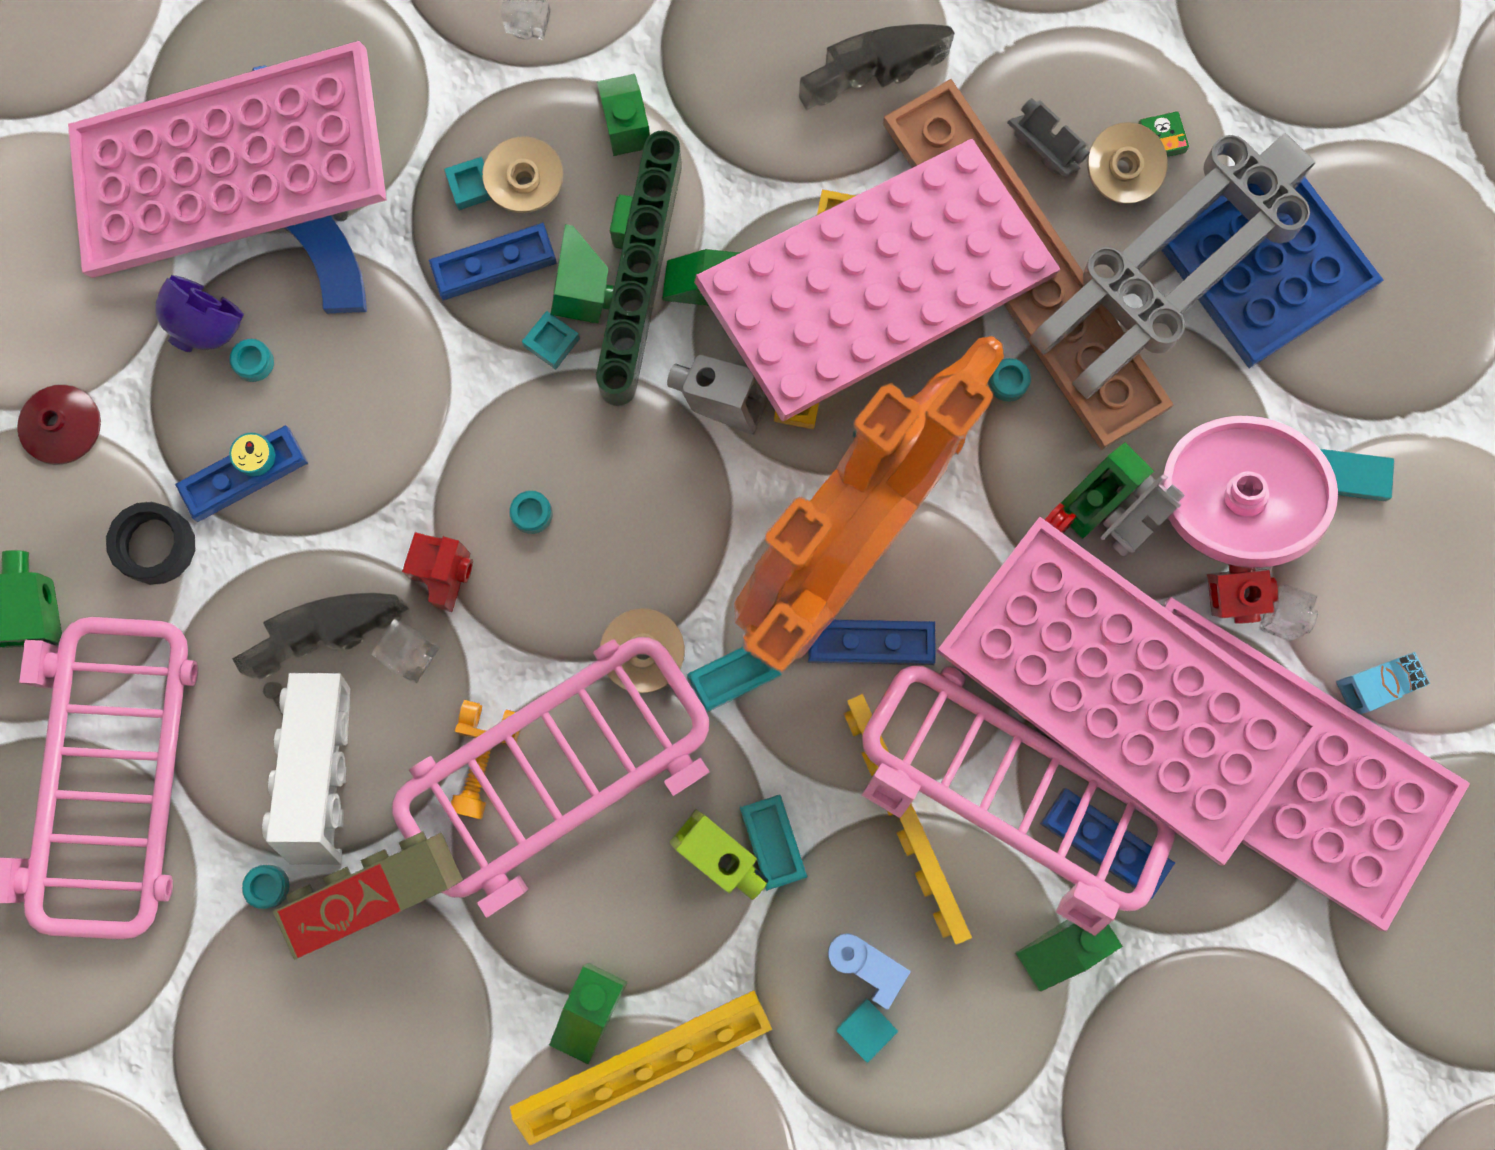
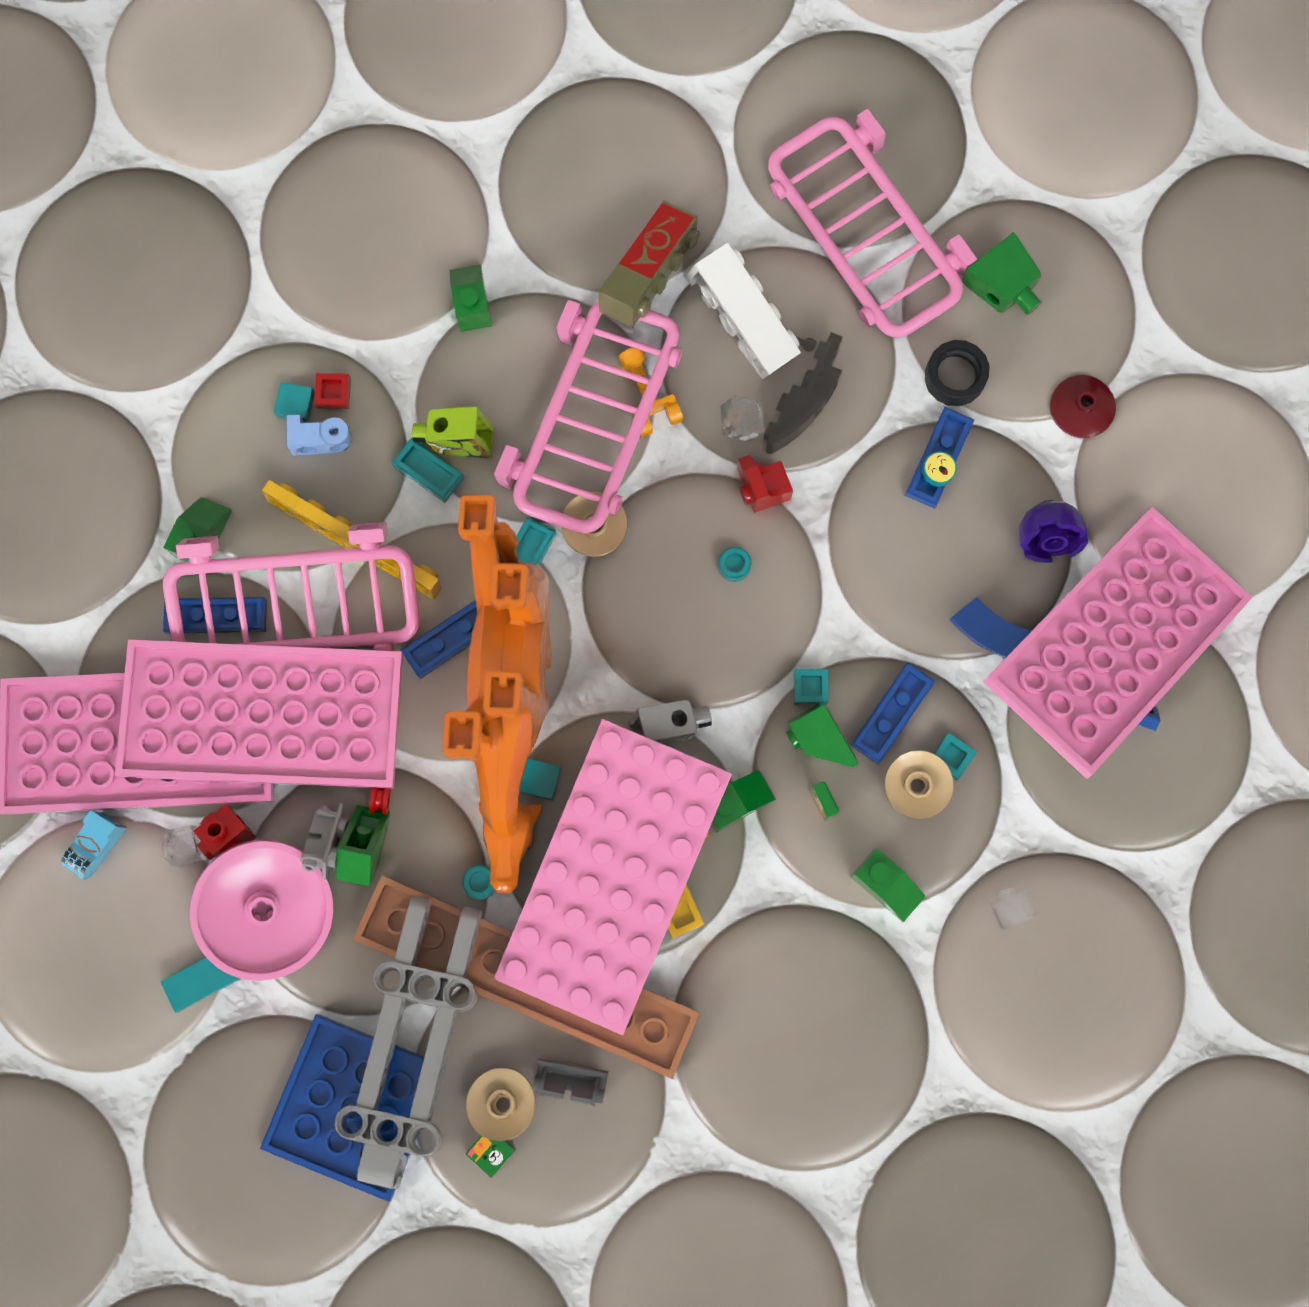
camera: 145 degrees right, 0 degrees up
teal tile [229,339,274,382] -> none
teal tile [242,865,290,909] -> none
yellow plate [510,990,772,1146] -> none
dark green beam [596,131,682,406] -> none
clear smoke slope [799,24,955,110] -> none
none -> red plate [314,373,351,409]

